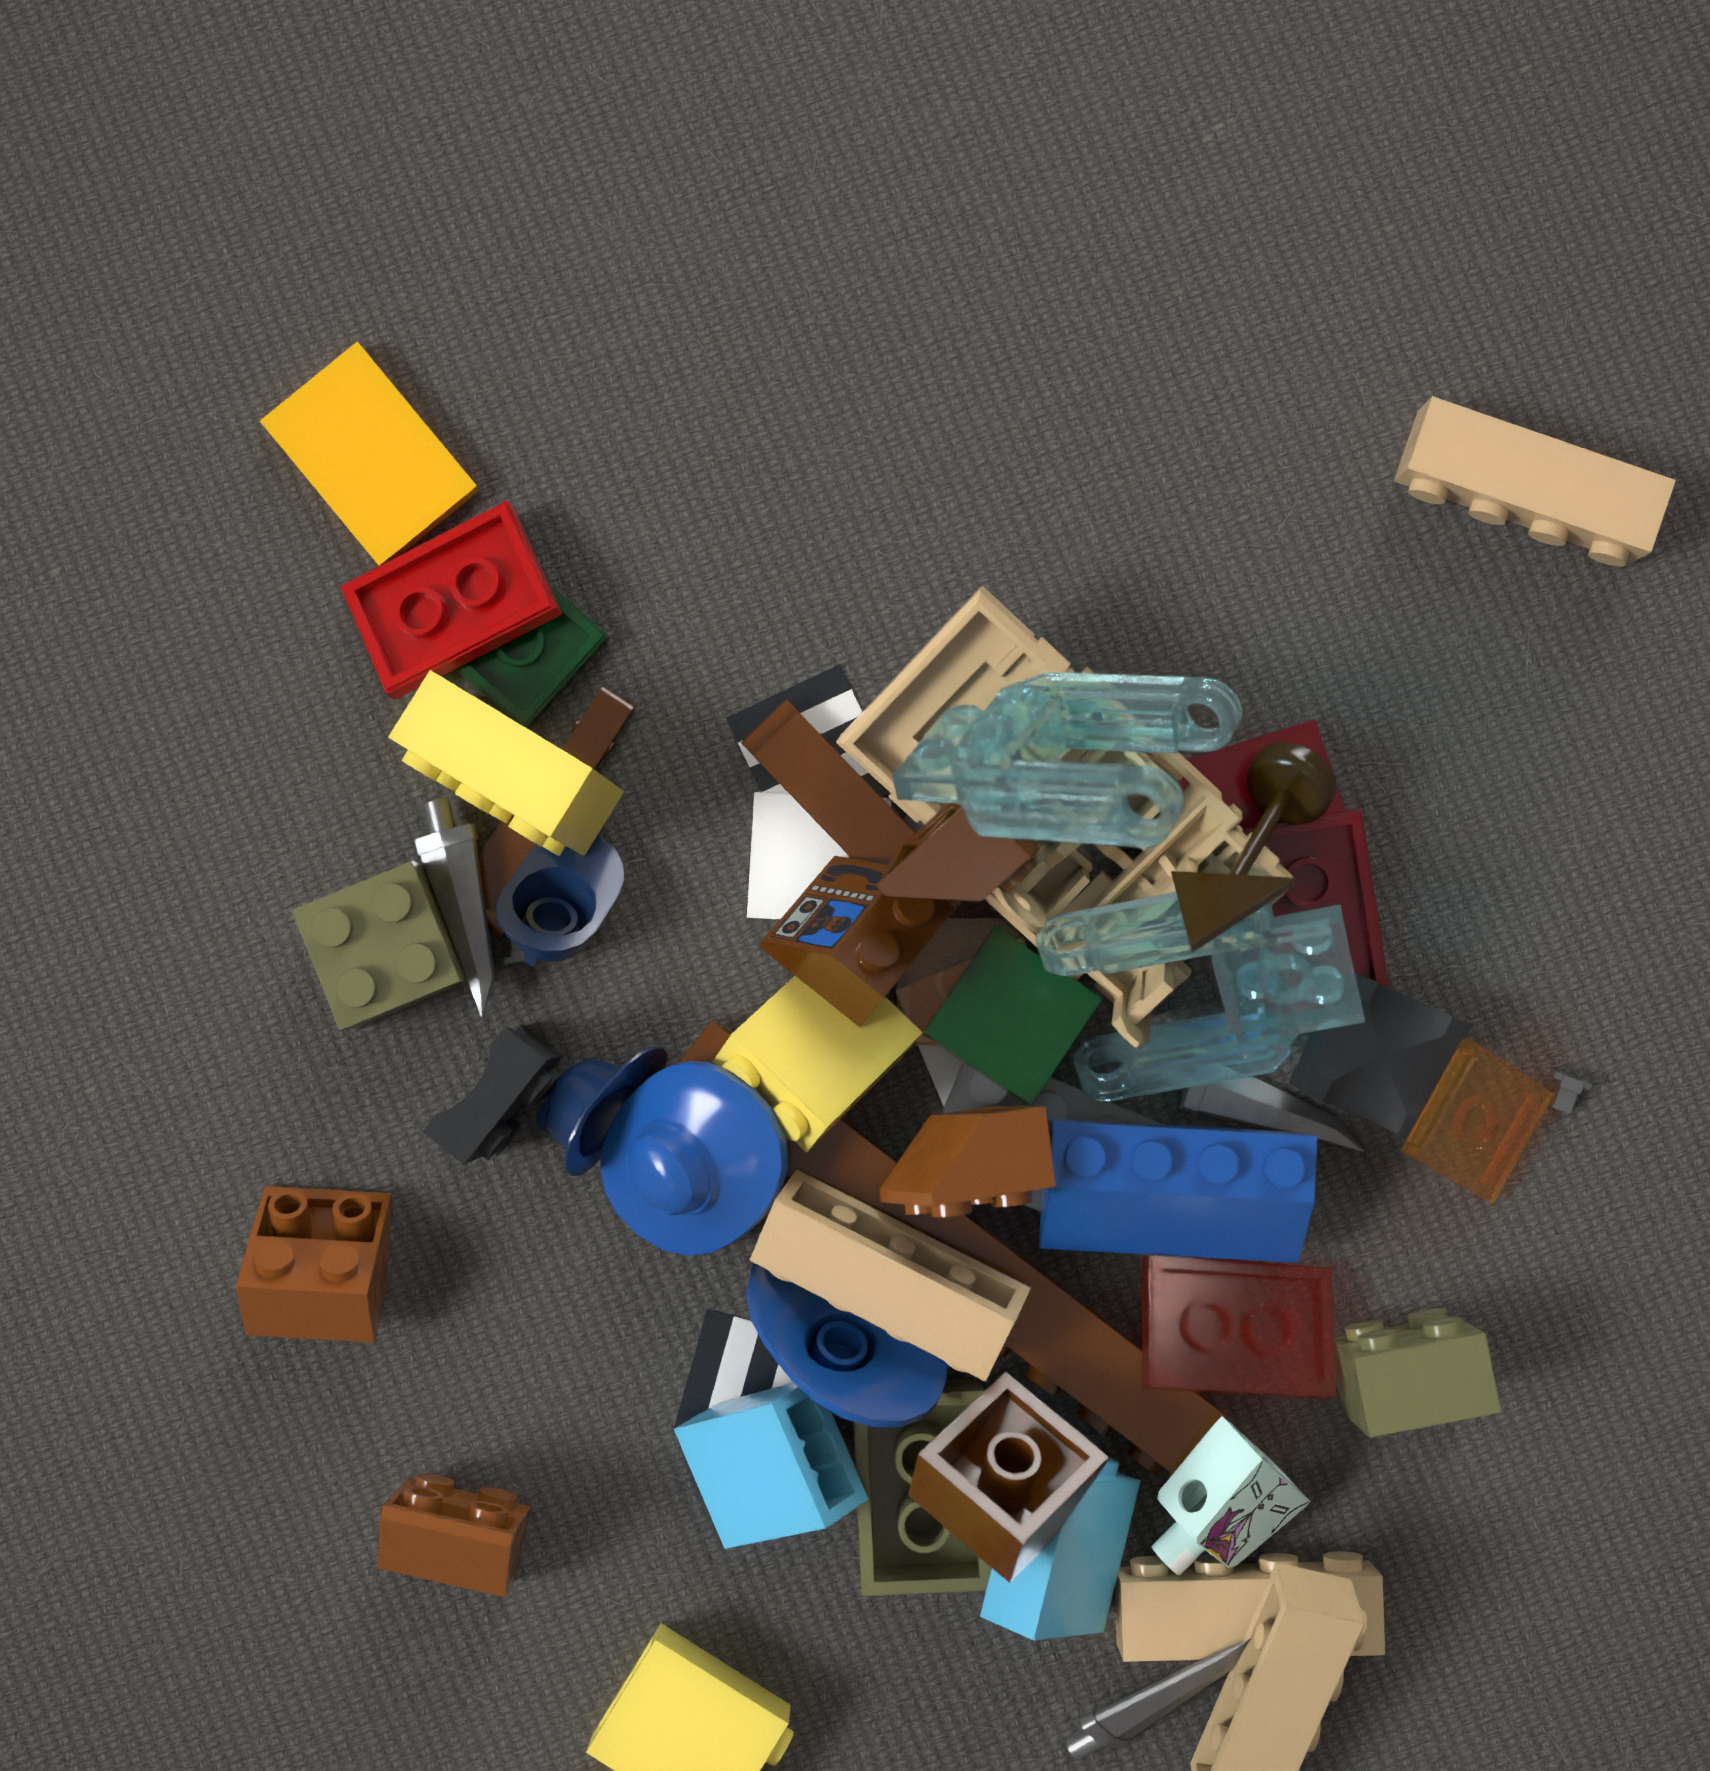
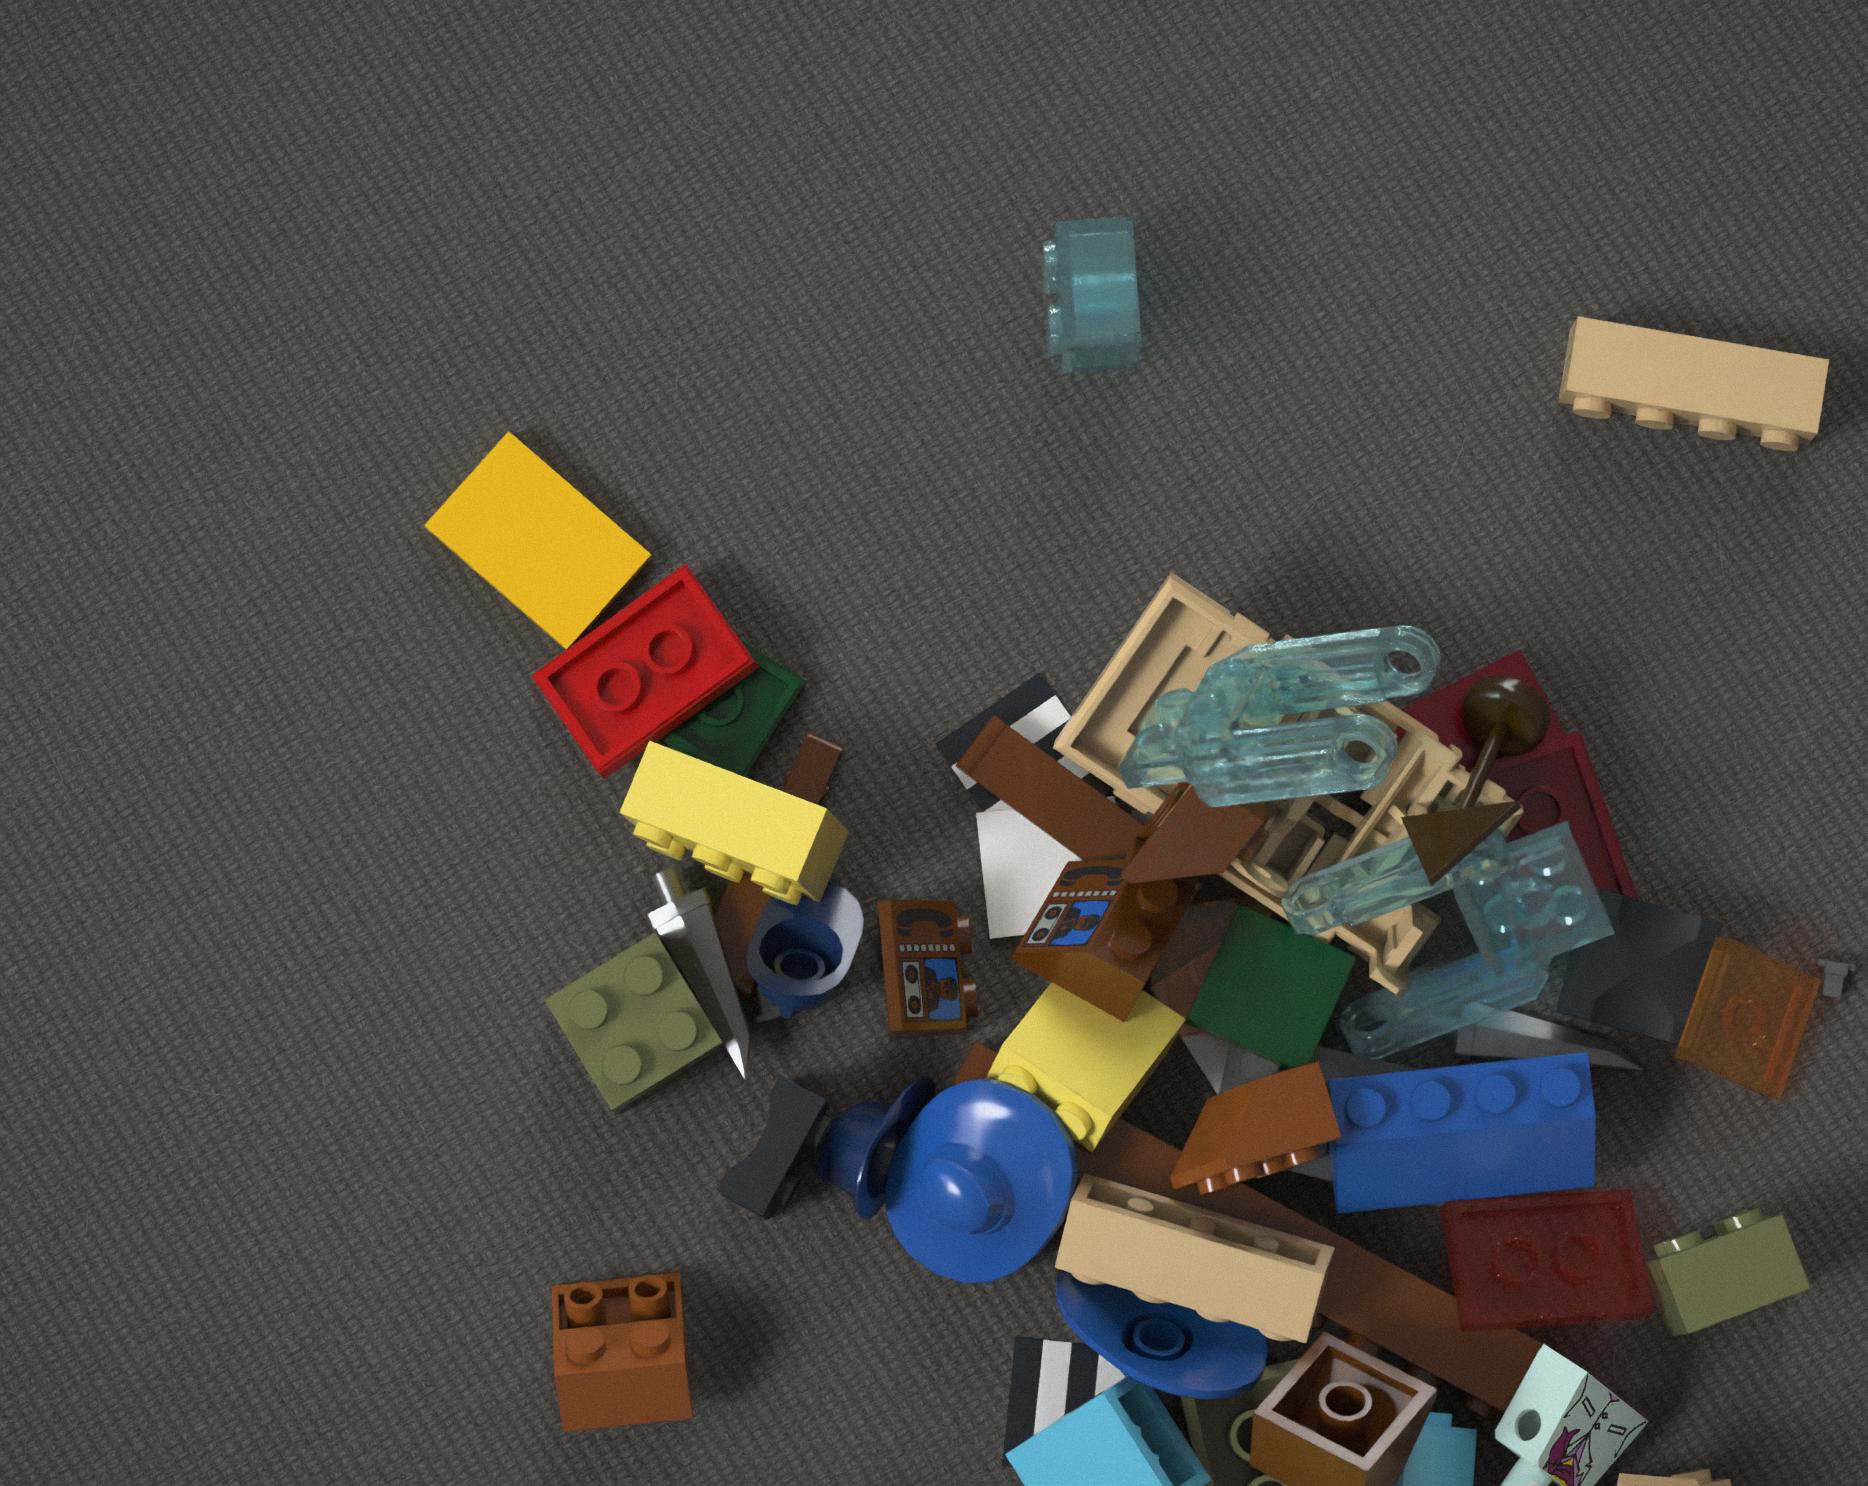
camera: 15 degrees left, 5 degrees down
none -> reddish brown slope [878,900,978,1040]
none -> clear light blue brick [1041,217,1142,373]

